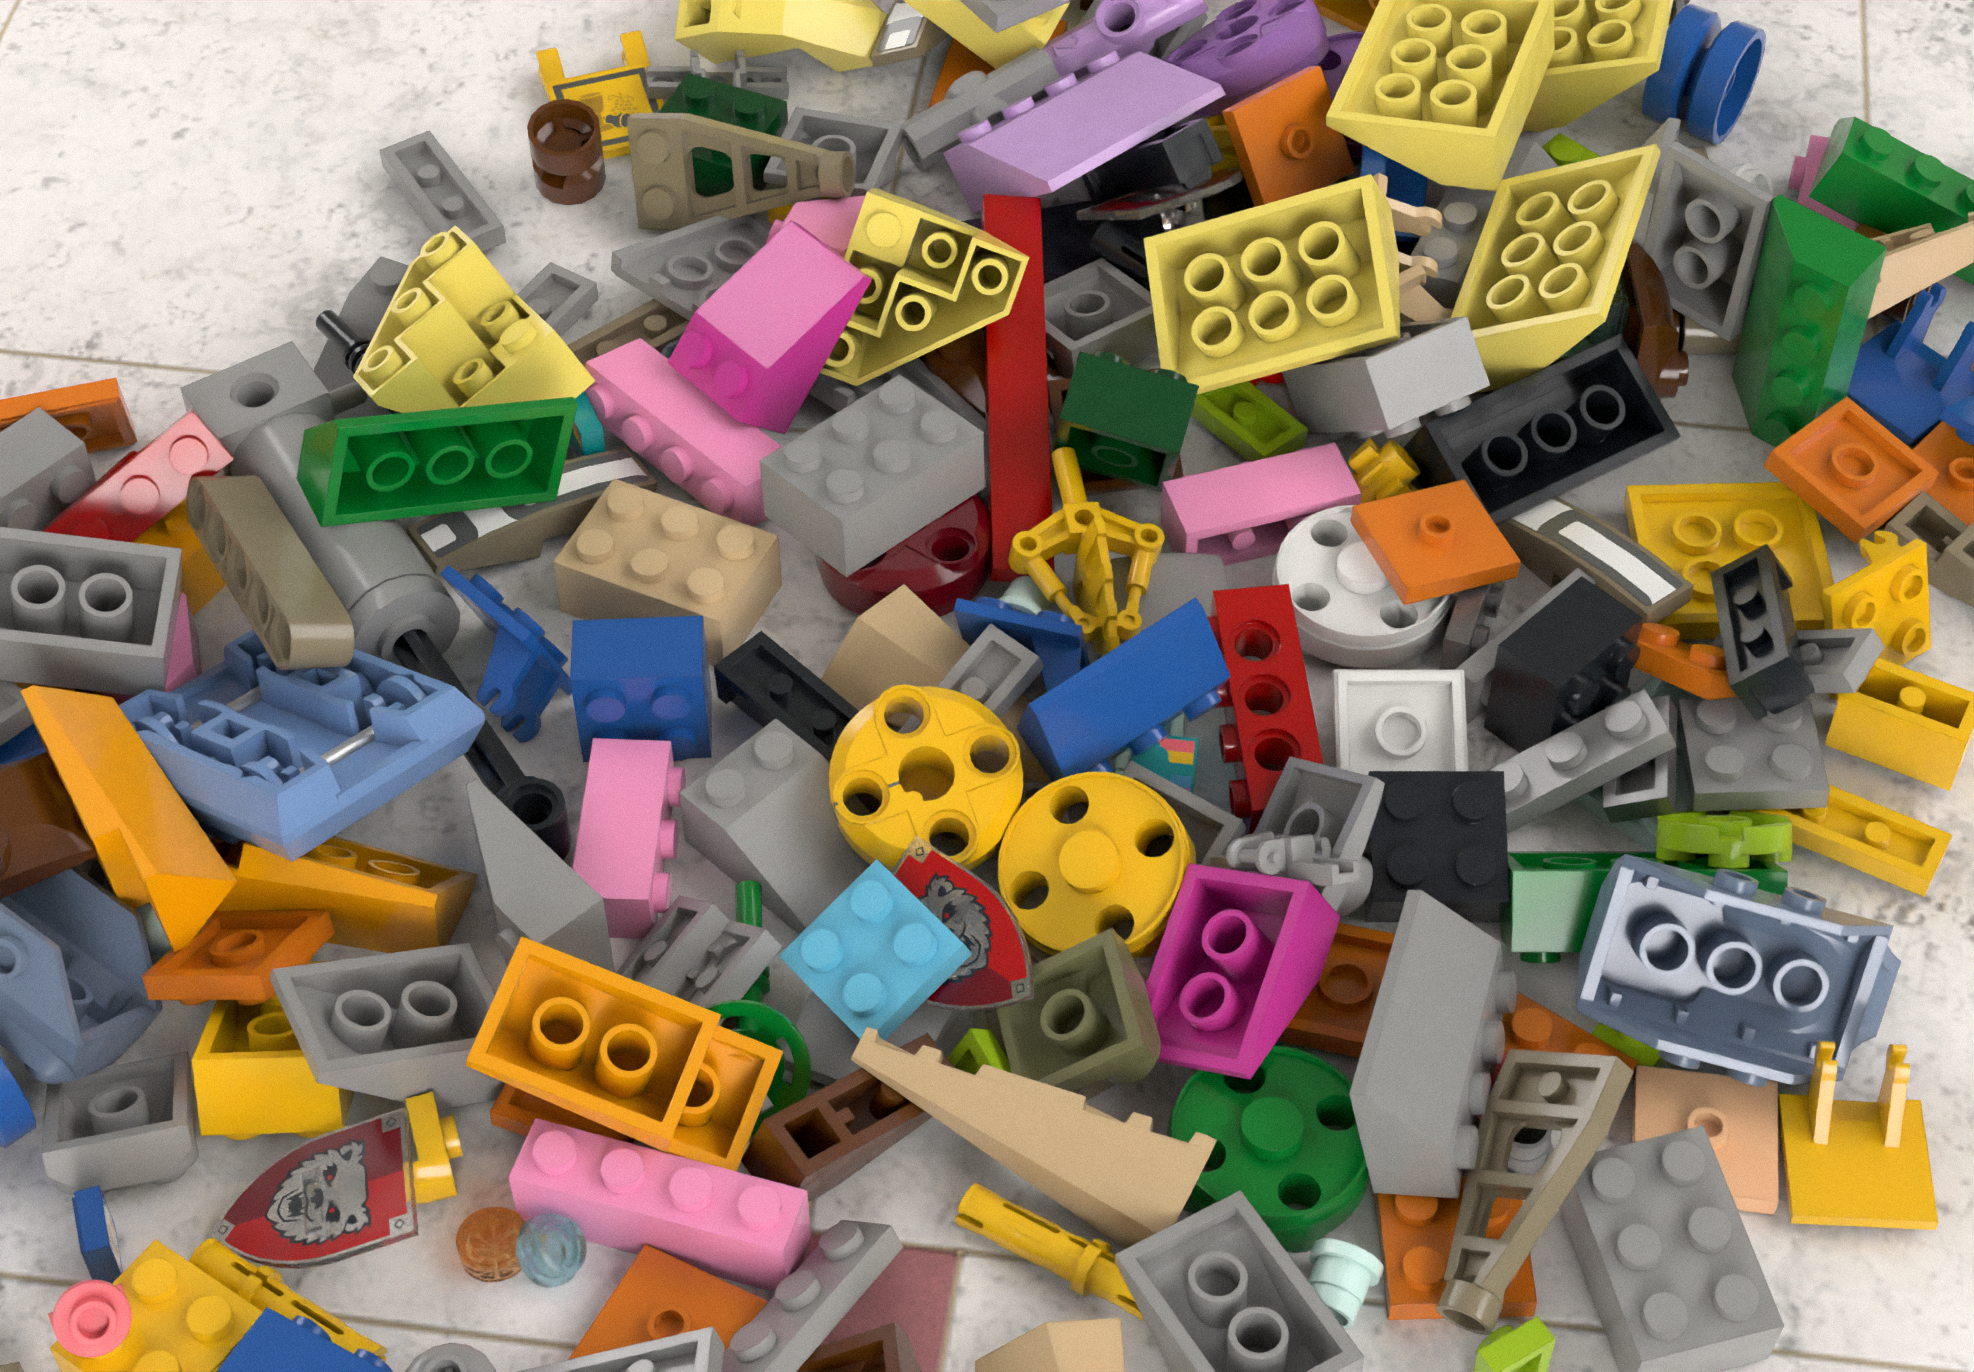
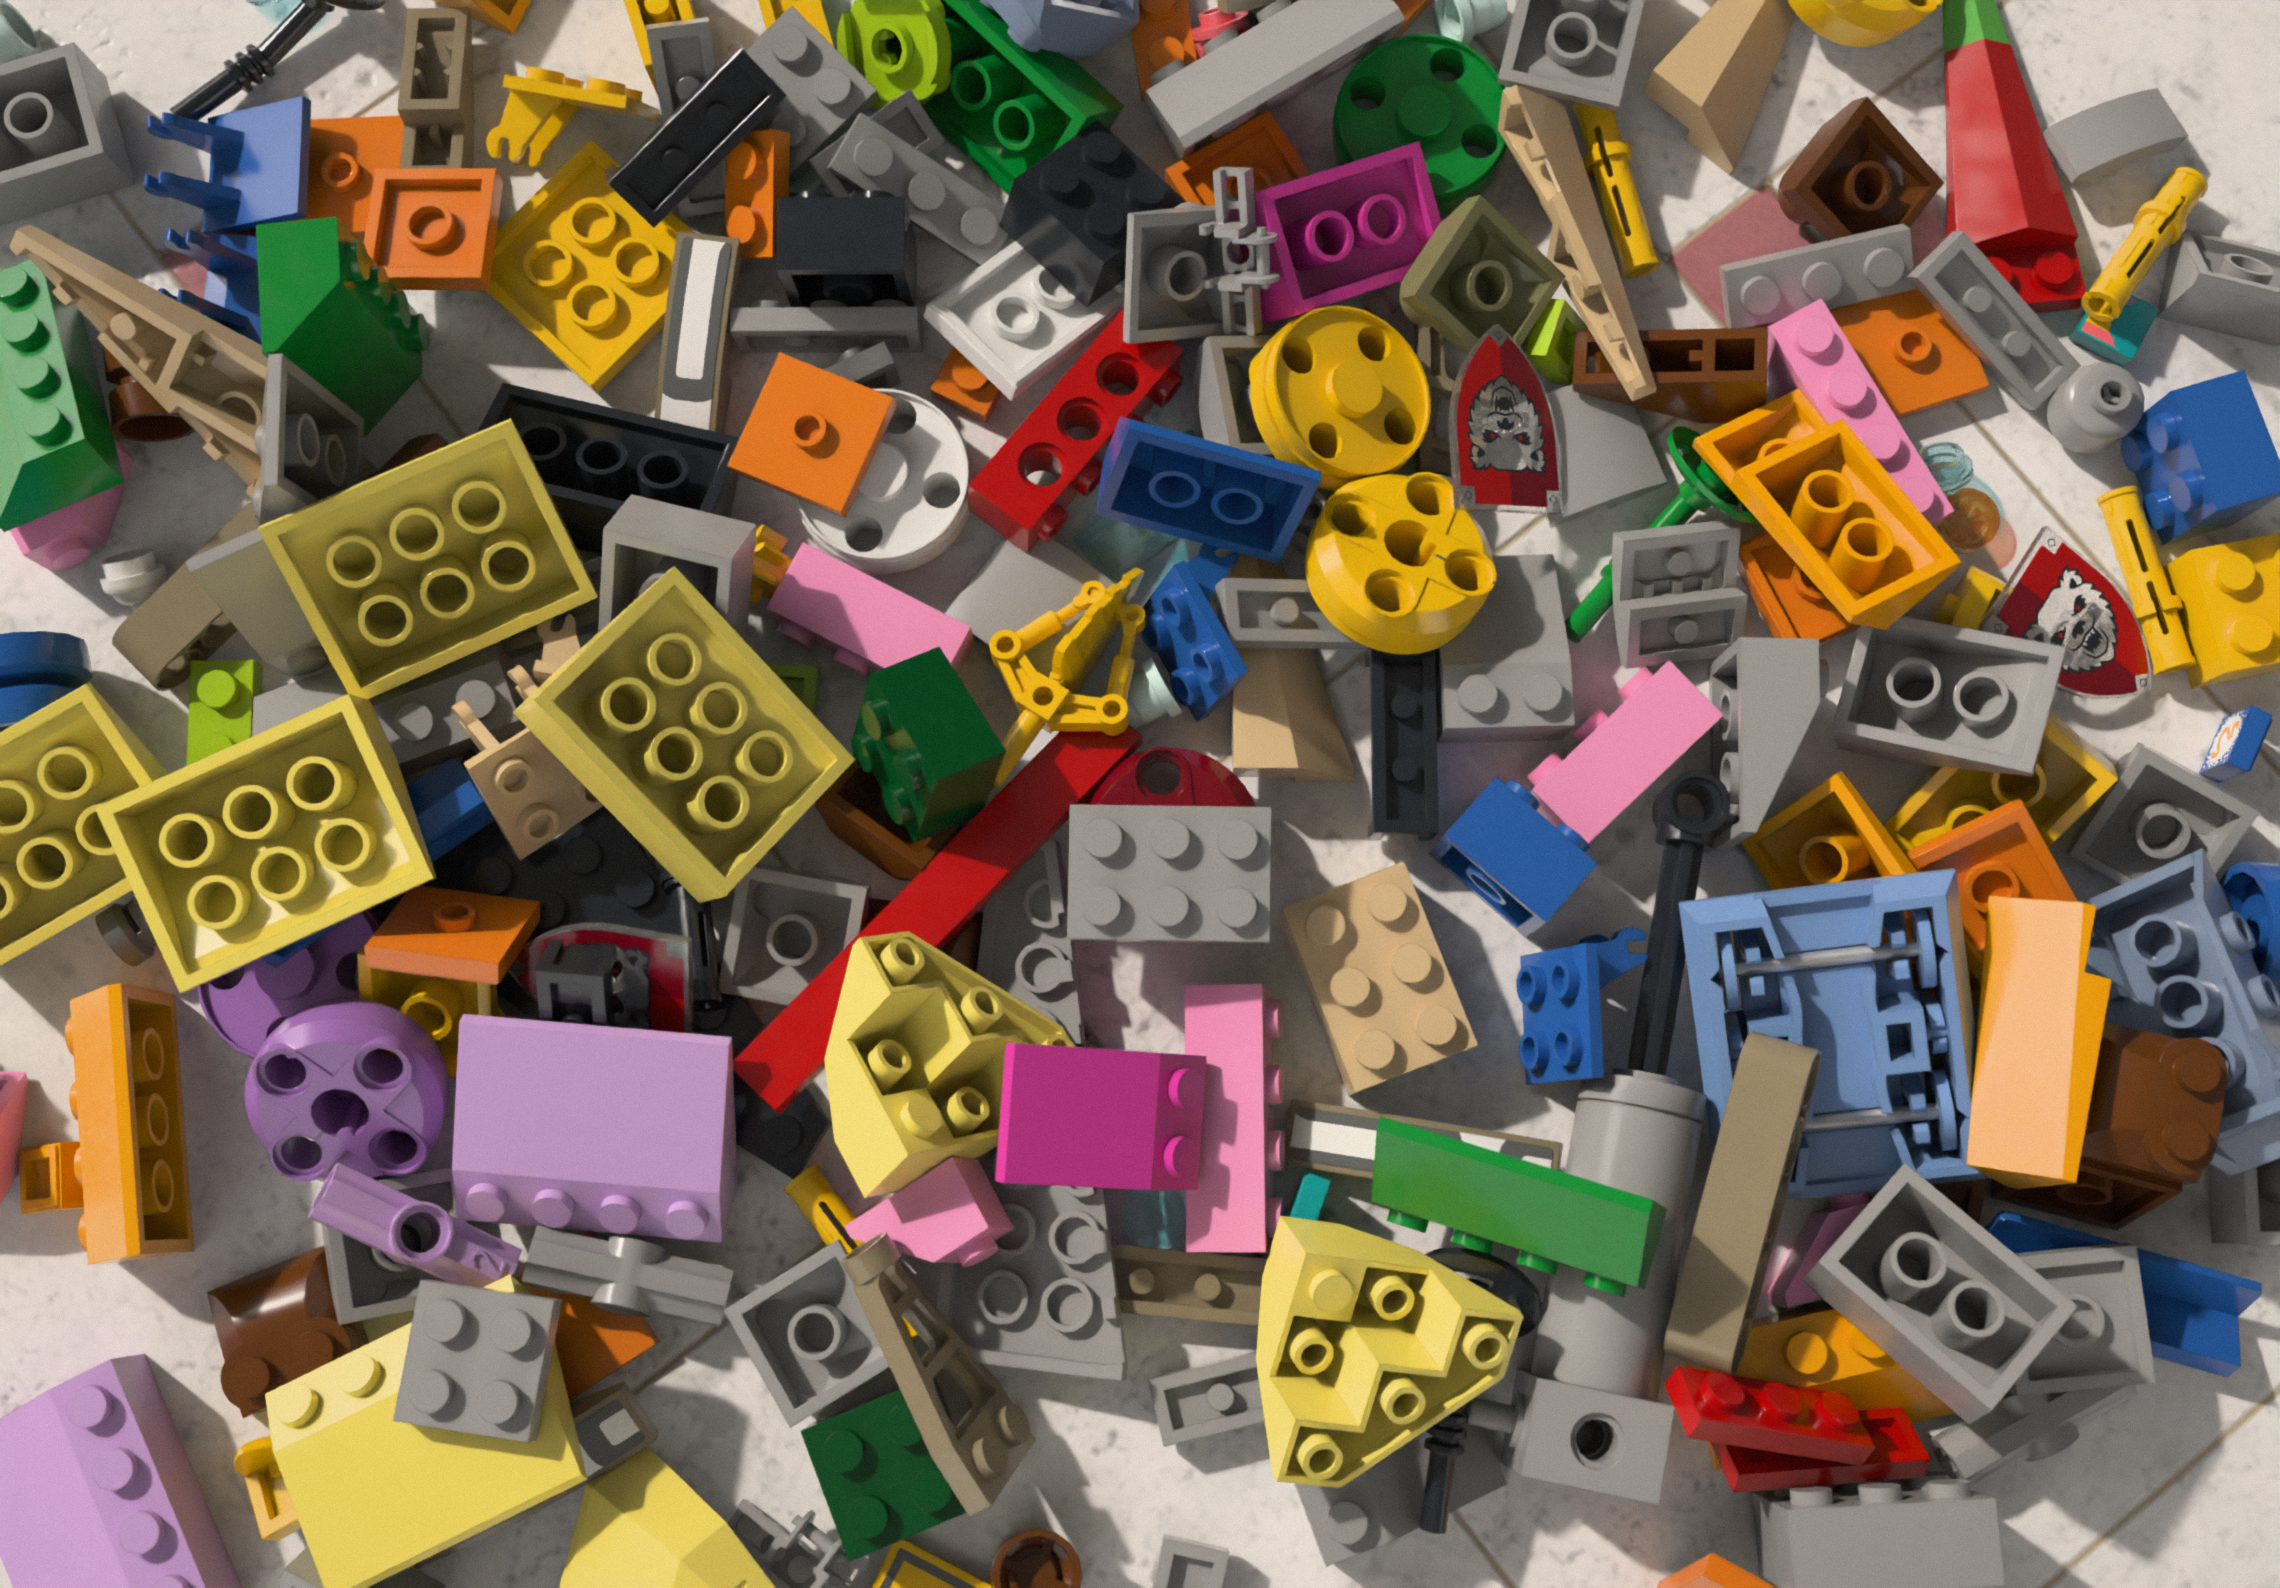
camera: 135 degrees left, 30 degrees up
medium azure plate [779,859,972,1040] -> none

